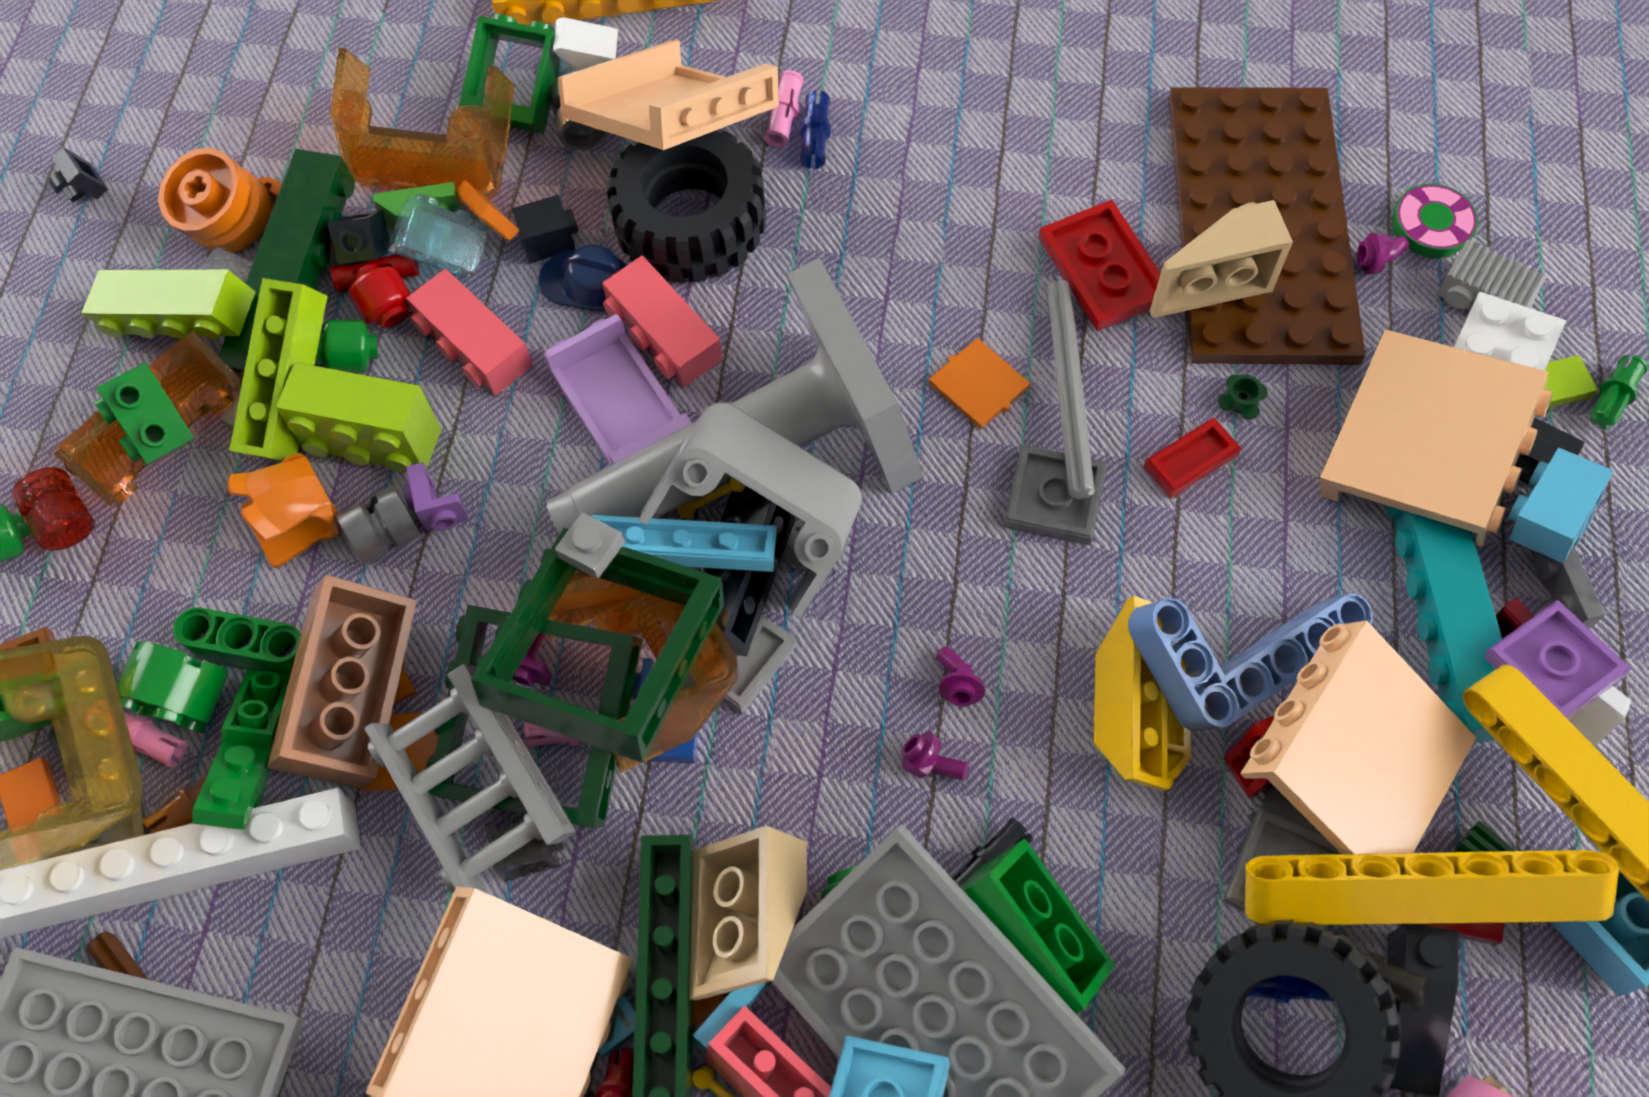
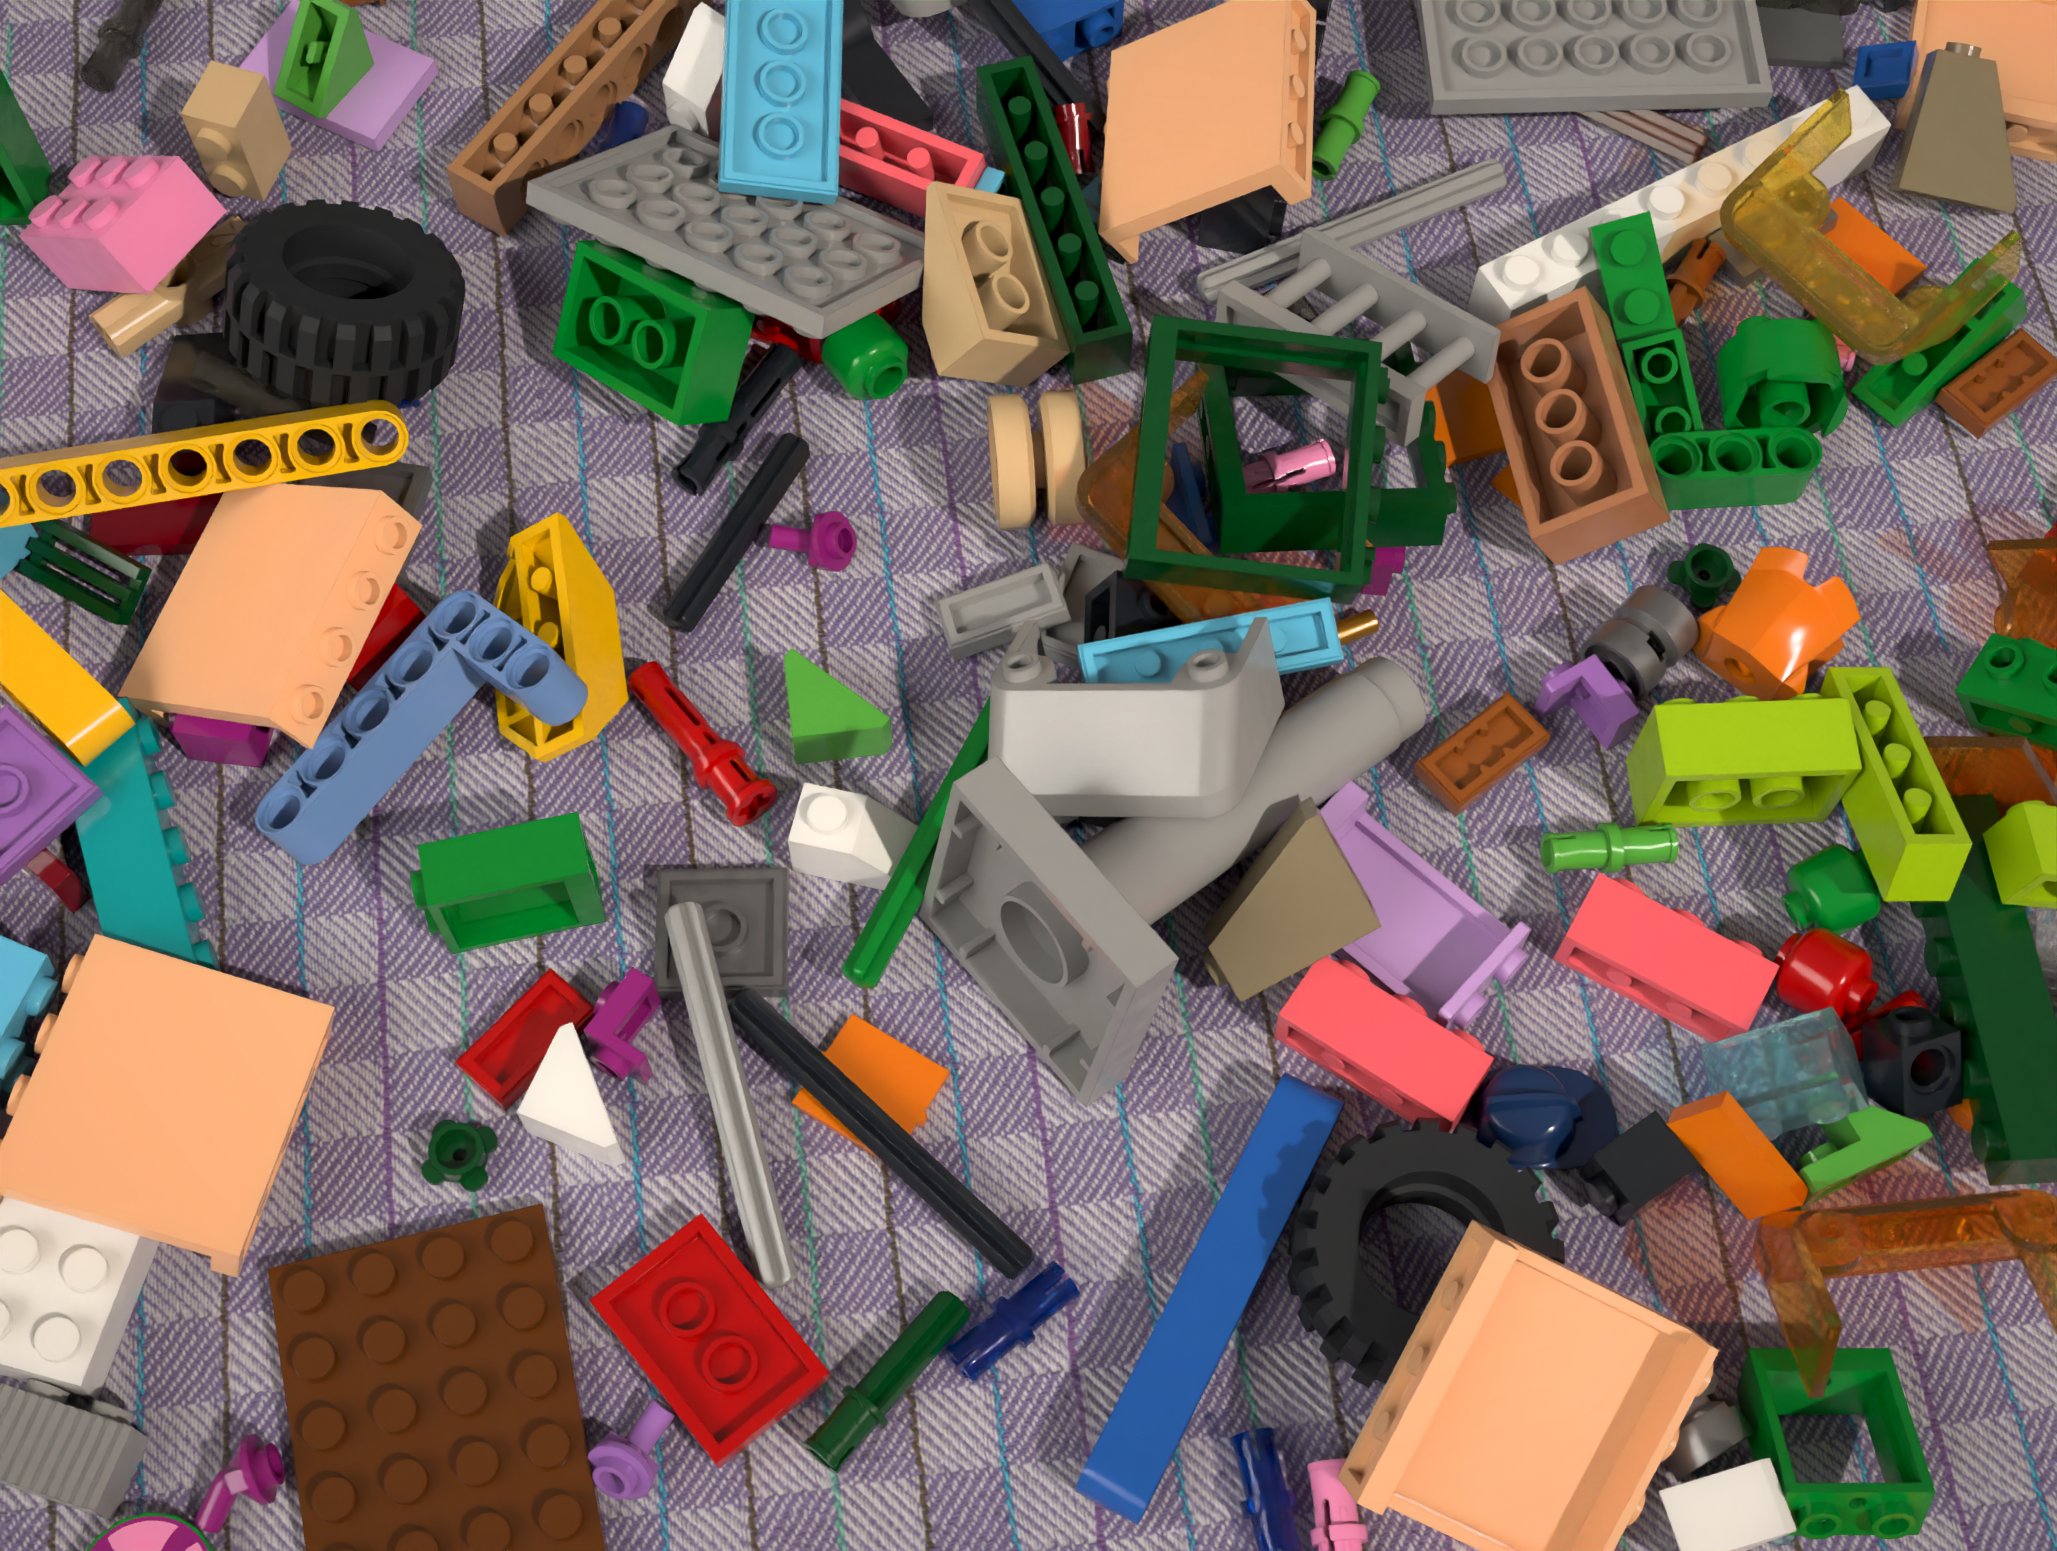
camera: 160 degrees right, 0 degrees up
light grey plate [555,512,625,579] -> none
magenta plate [935,646,985,707] -> none
tan slope [1149,200,1293,318] -> none
none -> green window [410,812,606,954]
none -> white slope [517,1022,626,1167]
none -> magenta bracket [584,967,661,1085]
none -> medium lavender plate [587,1399,676,1500]
none -> red pin [627,661,778,827]
none -> black axle [663,432,810,634]
none -> black axle [728,988,1035,1280]
none -> bright green slope [784,648,893,764]
none -> white slope [788,782,919,890]
none -> dark green axle [803,1291,970,1474]
none -> green axle [842,696,990,989]
none -> light grey tile [935,560,1072,661]
none -> clear blue pin [945,1261,1080,1384]
none -> tan wheel [987,389,1088,531]
none -> blue beam [1074,1072,1346,1525]
none -> light grey axle [1196,159,1507,305]
none -> dark tan slope [1201,797,1382,1003]
none -> bright green pin [1312,70,1381,181]
none -> dark orange plate [1413,692,1551,817]
none -> bright green pin [1540,822,1678,874]
none -> dark green plate [1667,543,1741,610]

